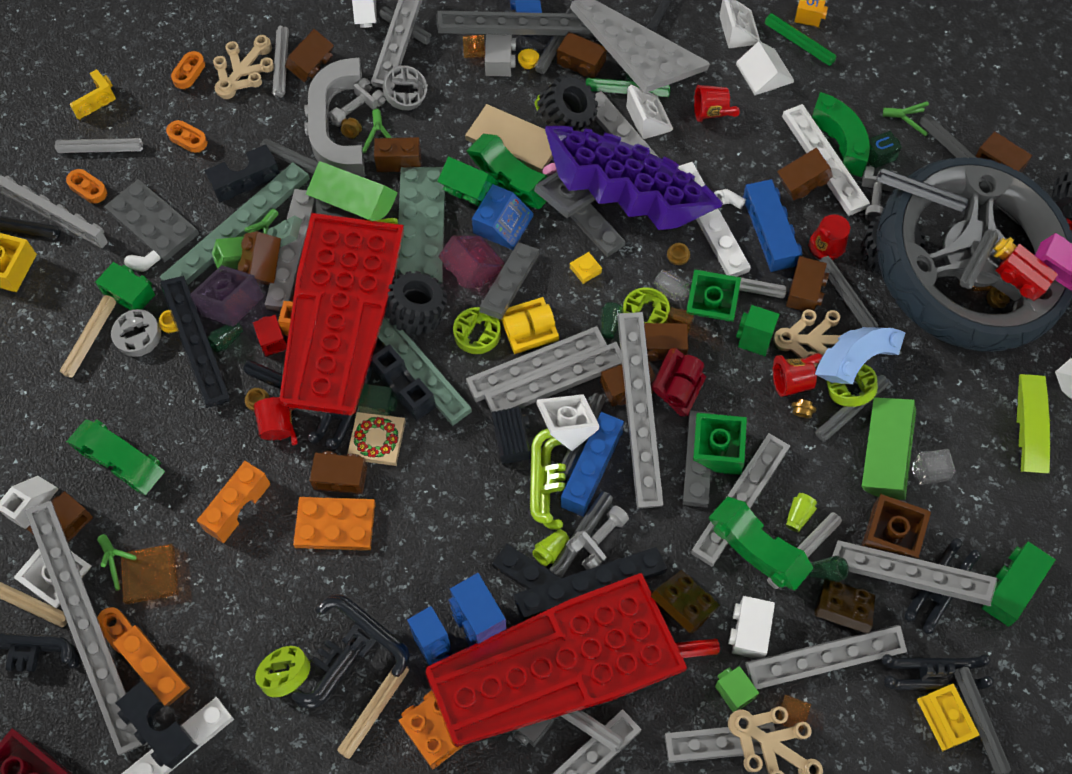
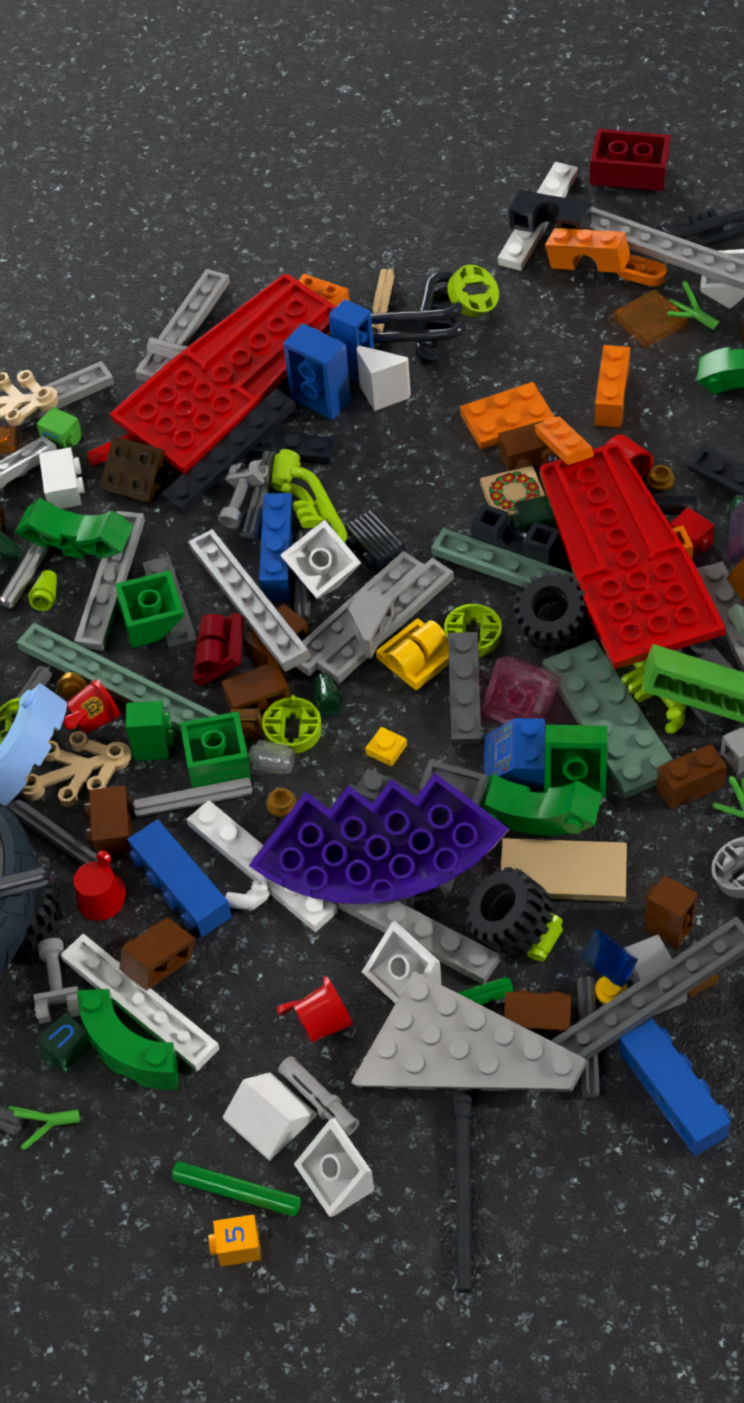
camera: 160 degrees right, 10 degrees down
none -> sand green plate [17,623,218,731]
none -> light grey pin [278,1056,359,1136]
none -> light grey slope [347,588,394,658]
none -> white slope [356,345,411,411]
none -> orange plate [534,416,594,465]
none -> clear blue tile [581,929,638,988]
none -> reddish brown brick [644,875,698,949]

